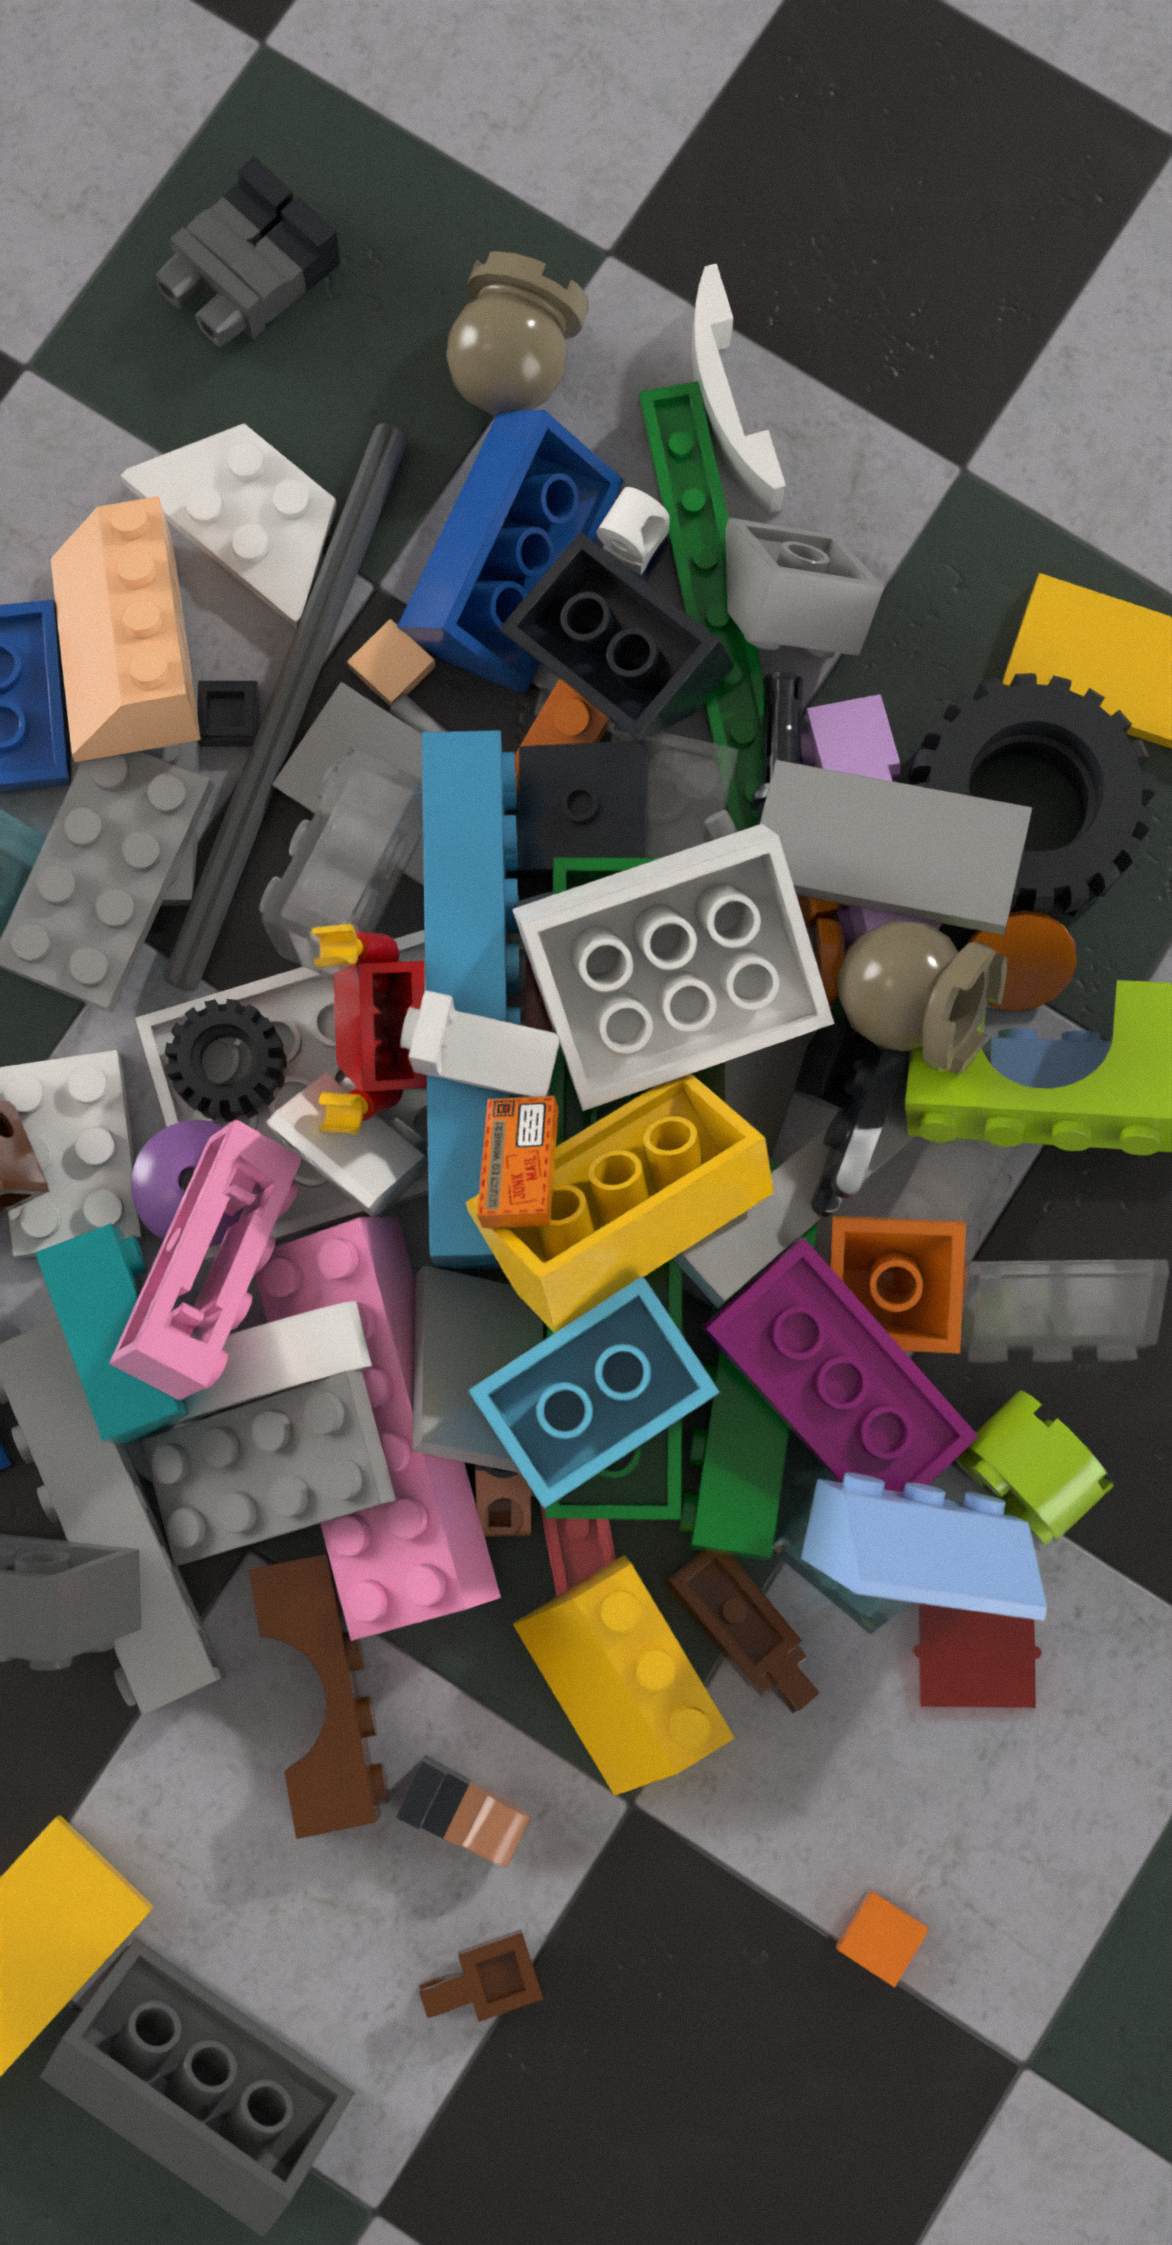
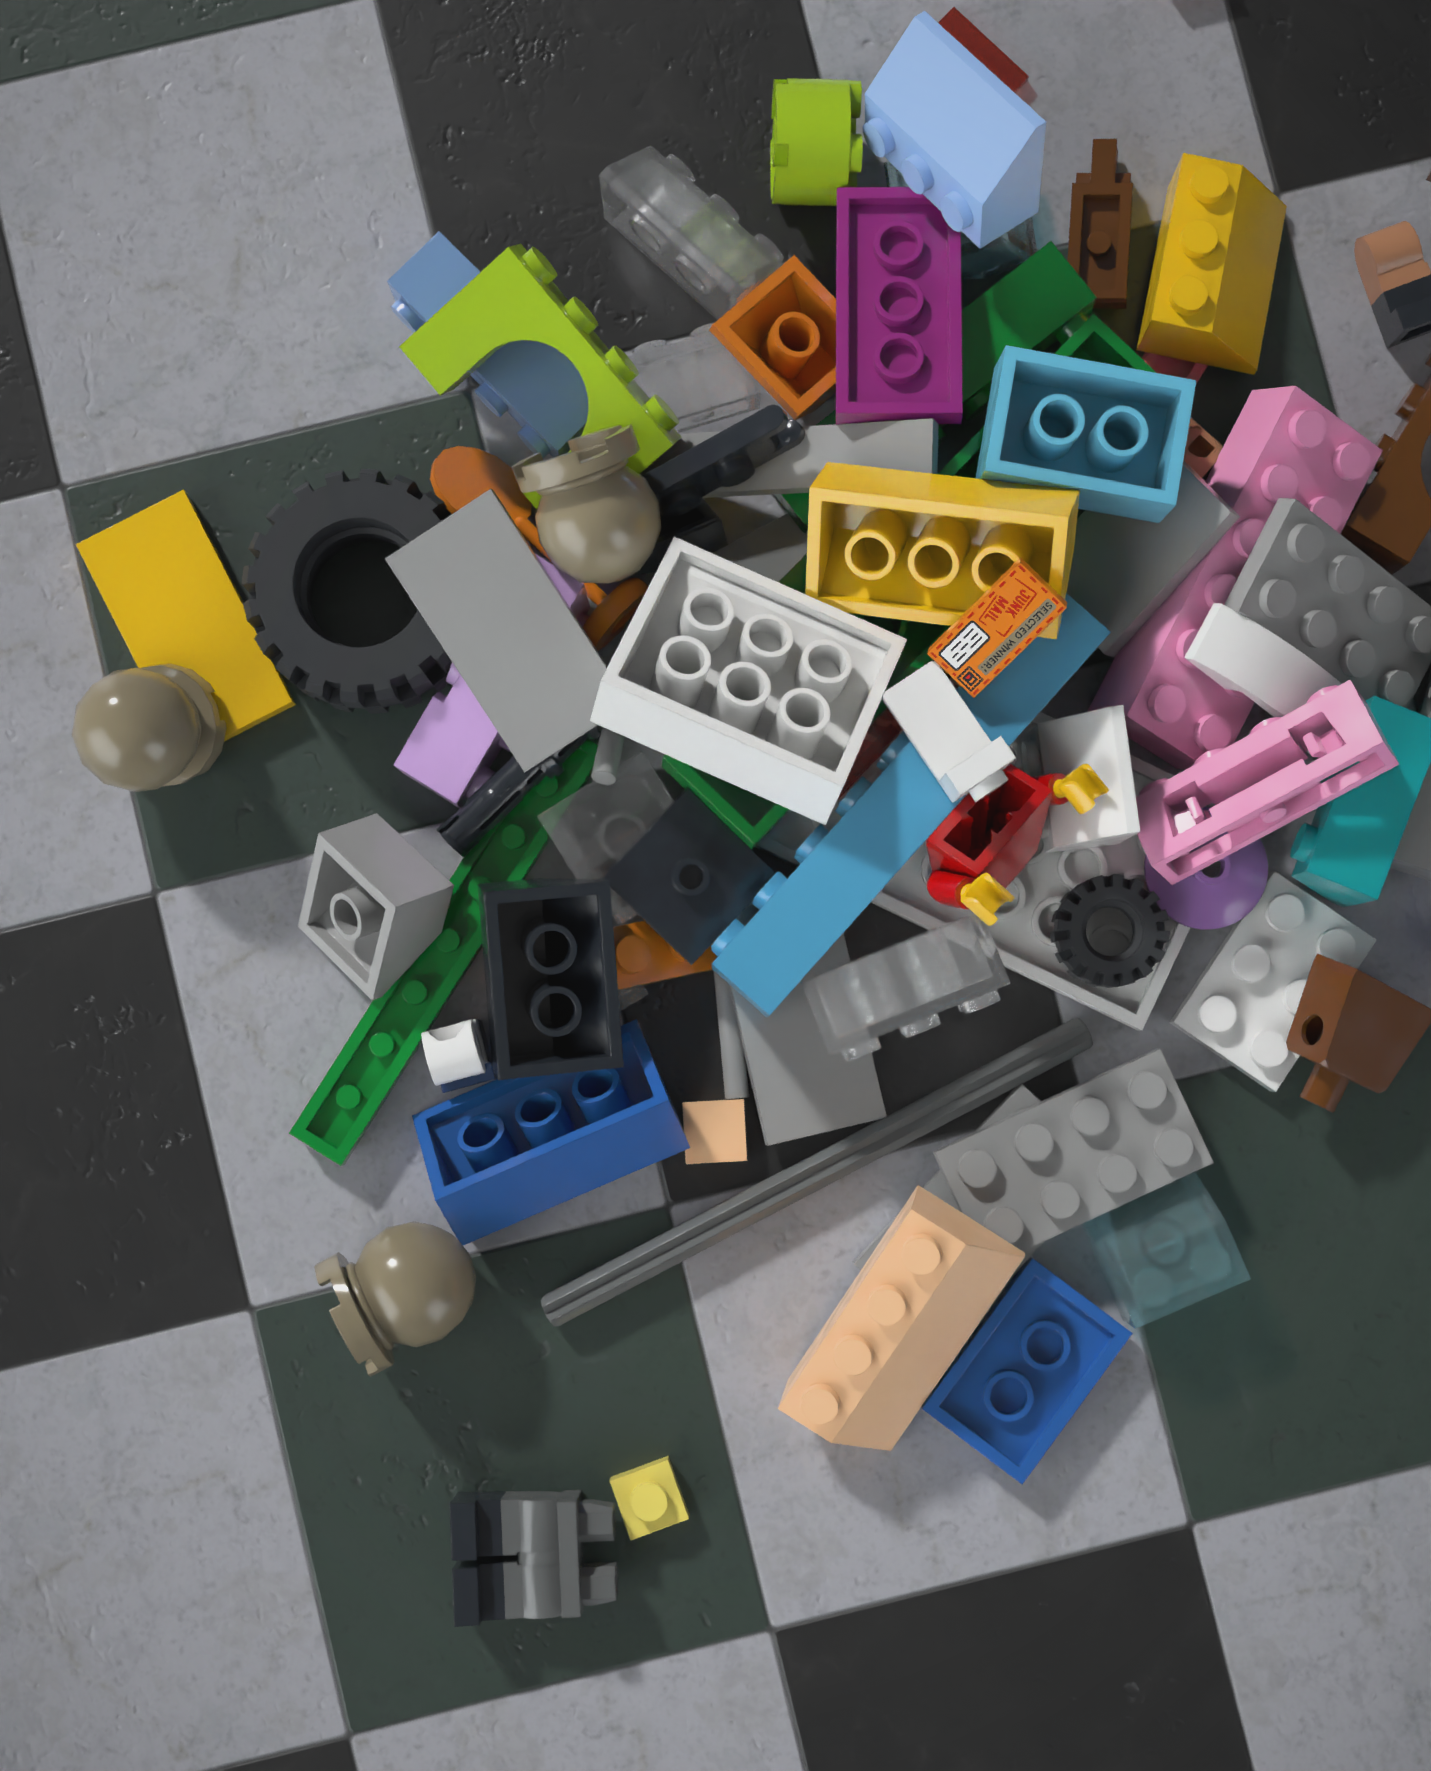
camera: 135 degrees left, 5 degrees up
white wing [120,423,337,629] -> none
black tile [197,680,260,747] -> none
white slope [691,264,786,514] -> none
none -> dark tan tile [72,664,227,792]
none -> light yellow plate [610,1456,689,1541]

